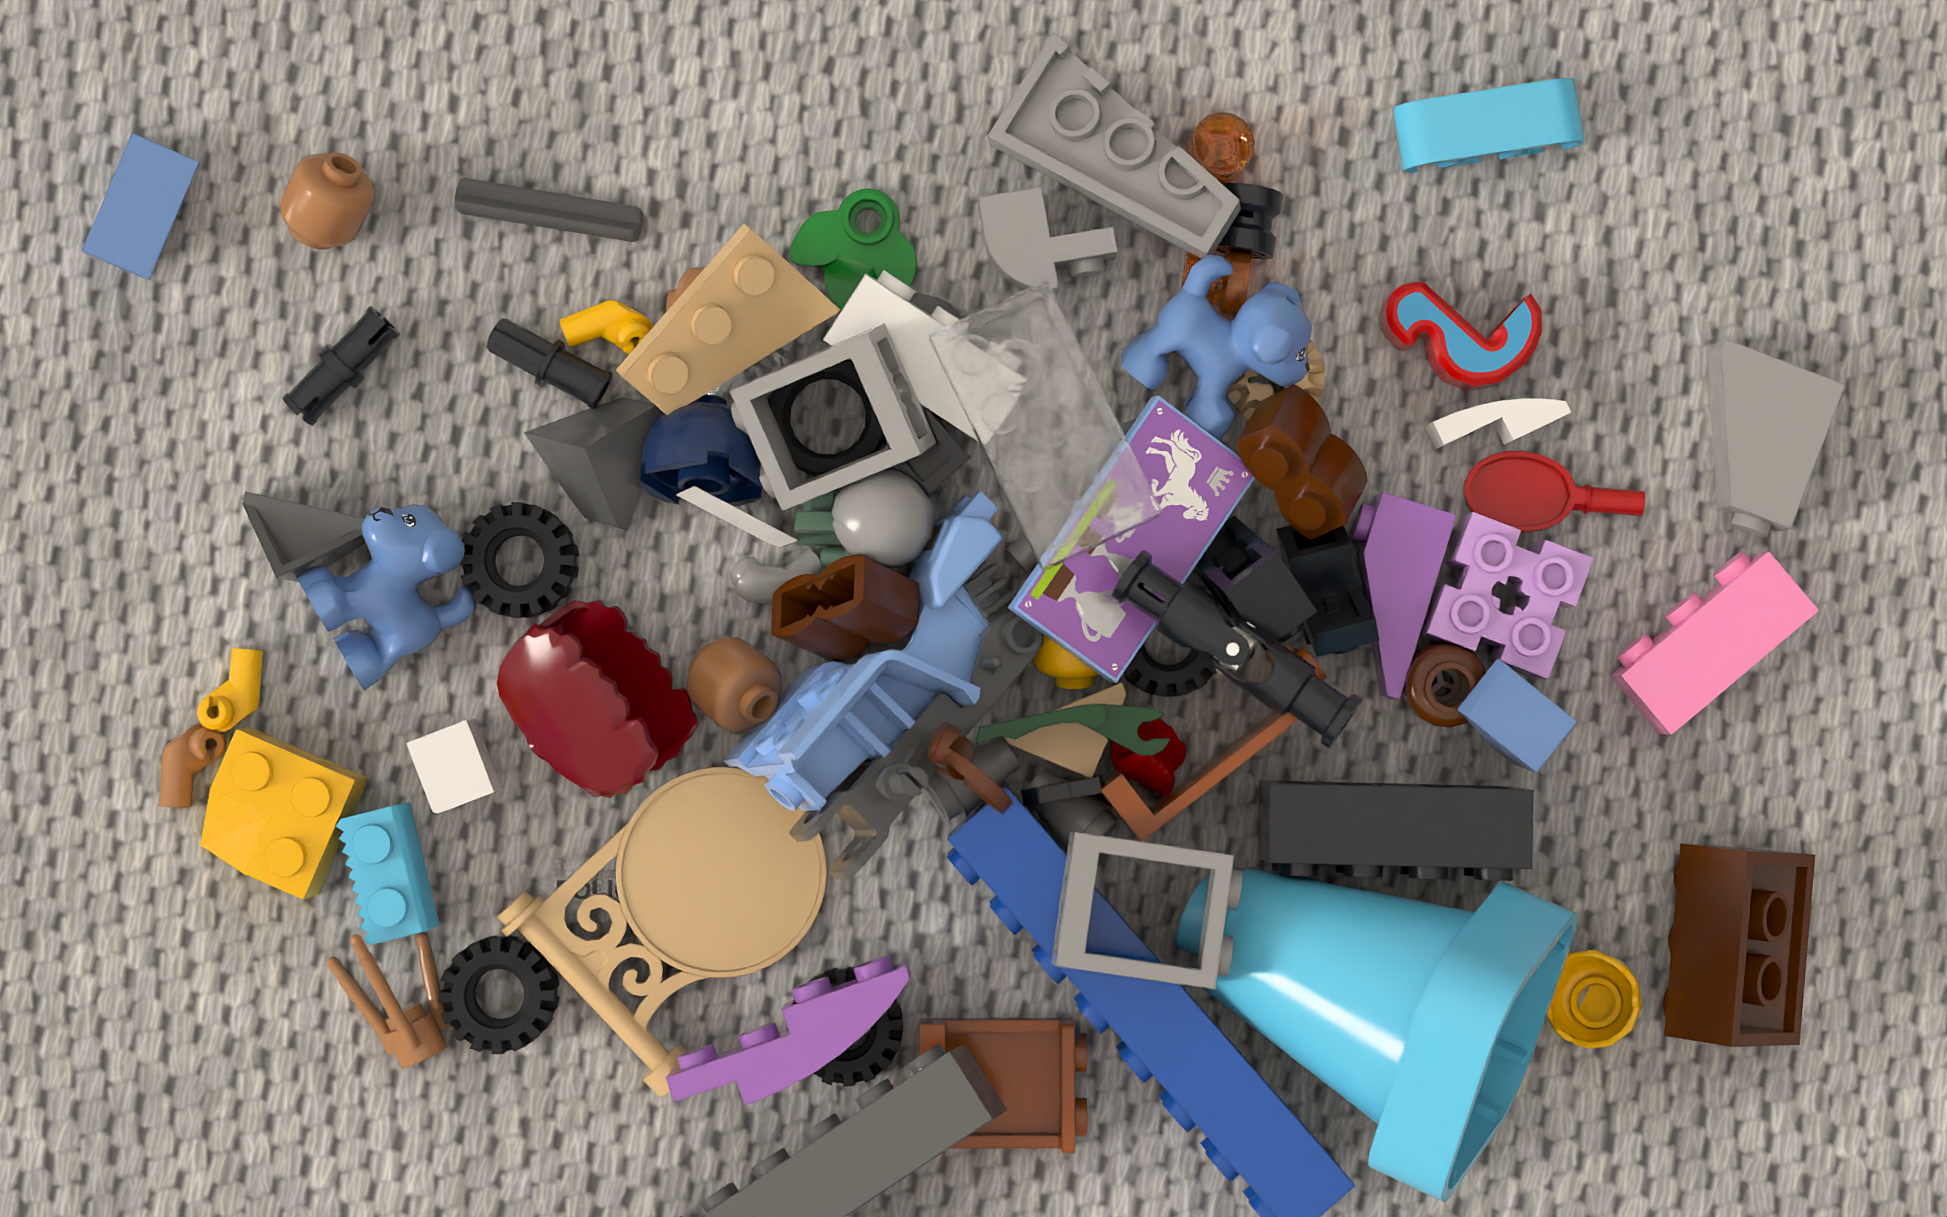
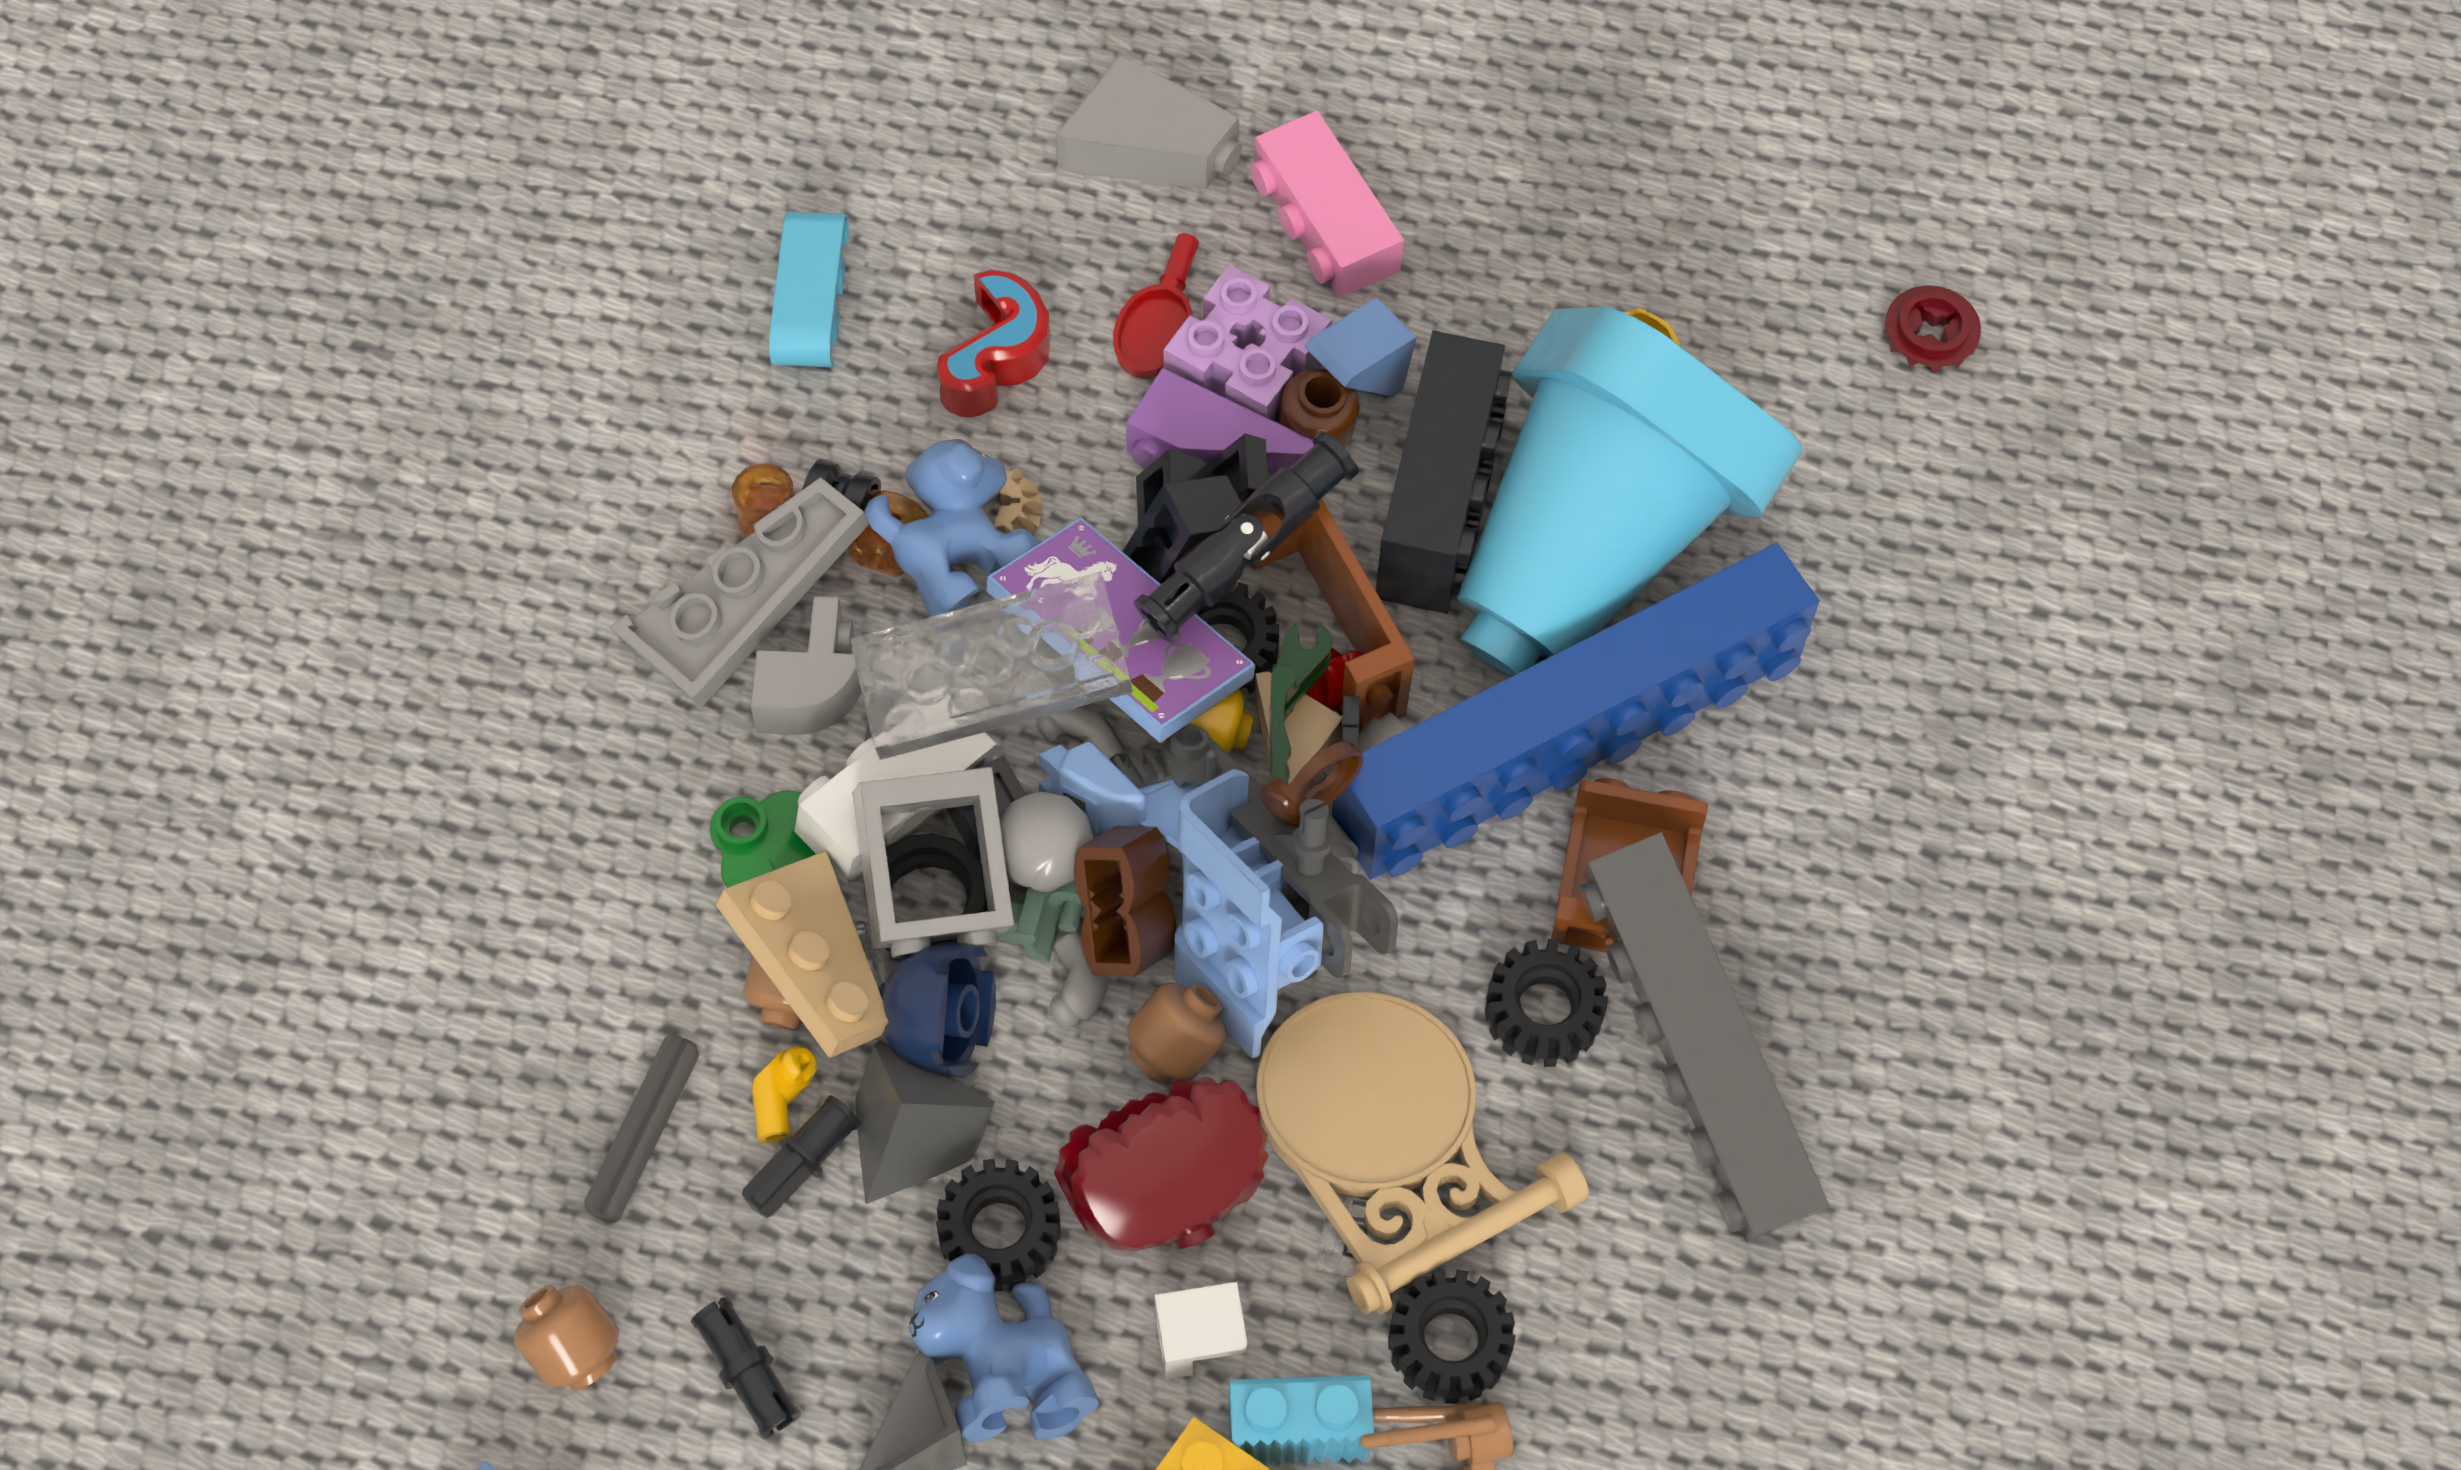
camera: 80 degrees left, 25 degrees down
medium lavender slope [665,955,911,1106] -> none
white sticker [676,486,798,547] -> none
light grey window [1051,832,1242,989] -> none
reddish brown brick [1236,384,1368,540] -> none
white slope [1425,398,1571,449] -> none
reddish brown slope [1663,843,1815,1047] -> none

